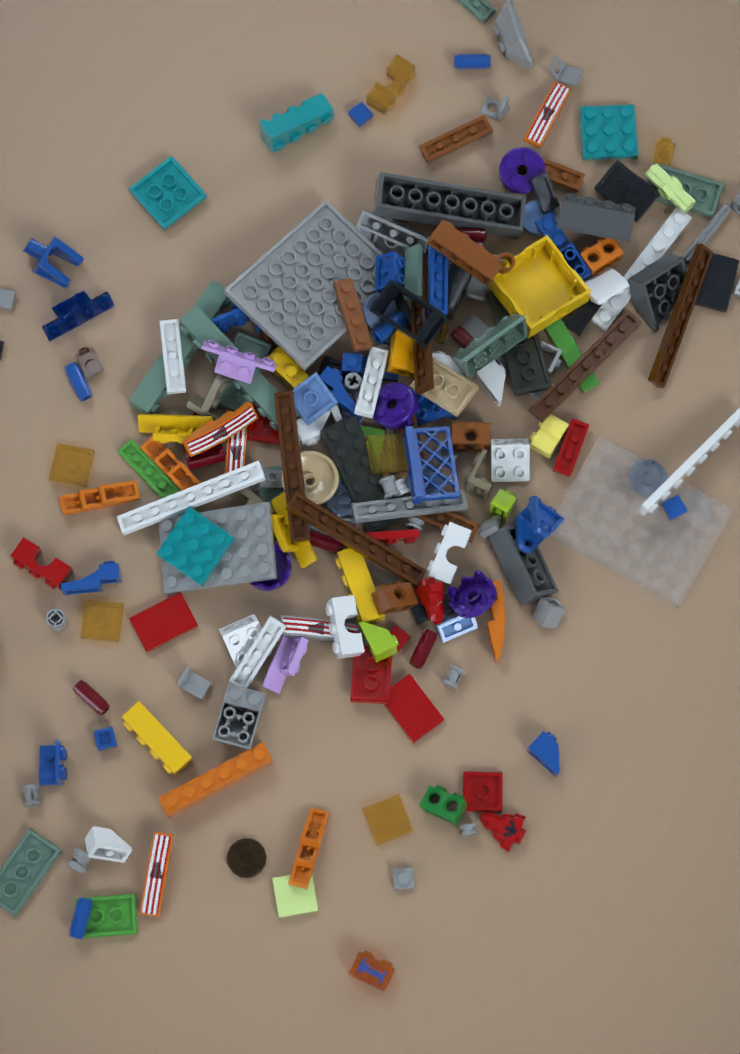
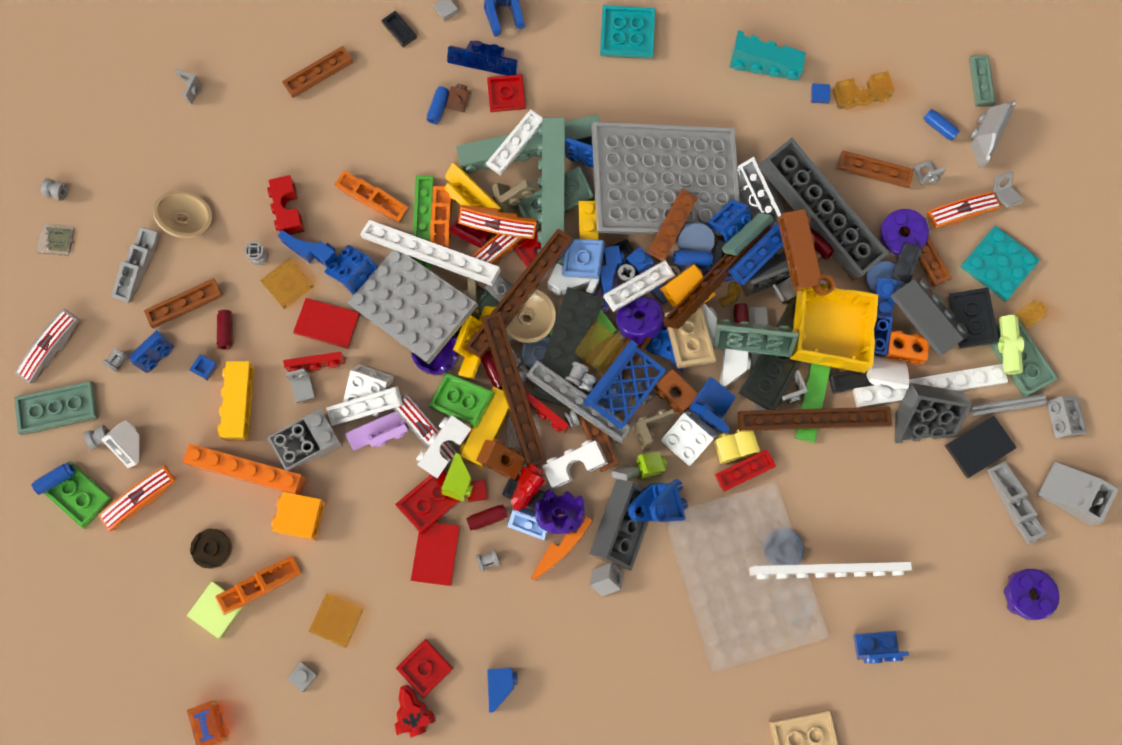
camera: 45 degrees right, 0 degrees up
clear yellow tile [48,443,95,488] -> none
teal plate [156,506,235,586] -> none
lavender bracket [201,340,277,384] -> none
black window [369,280,448,349] -> none
green brick [419,785,468,826] -> none
light grey bush [459,823,478,837] -> none
reddish brown plate [648,244,713,388] -> none
blue tile [661,494,688,521] -> none
none -> dark orange plate [144,278,223,329]
none -> light orange piece [271,492,325,541]
none -> red plate [283,352,345,372]
none -> blue bracket [324,245,378,295]
none -> bright green tile [429,373,495,428]
none -> red tile [487,74,526,112]
none -> blue bracket [689,377,736,434]

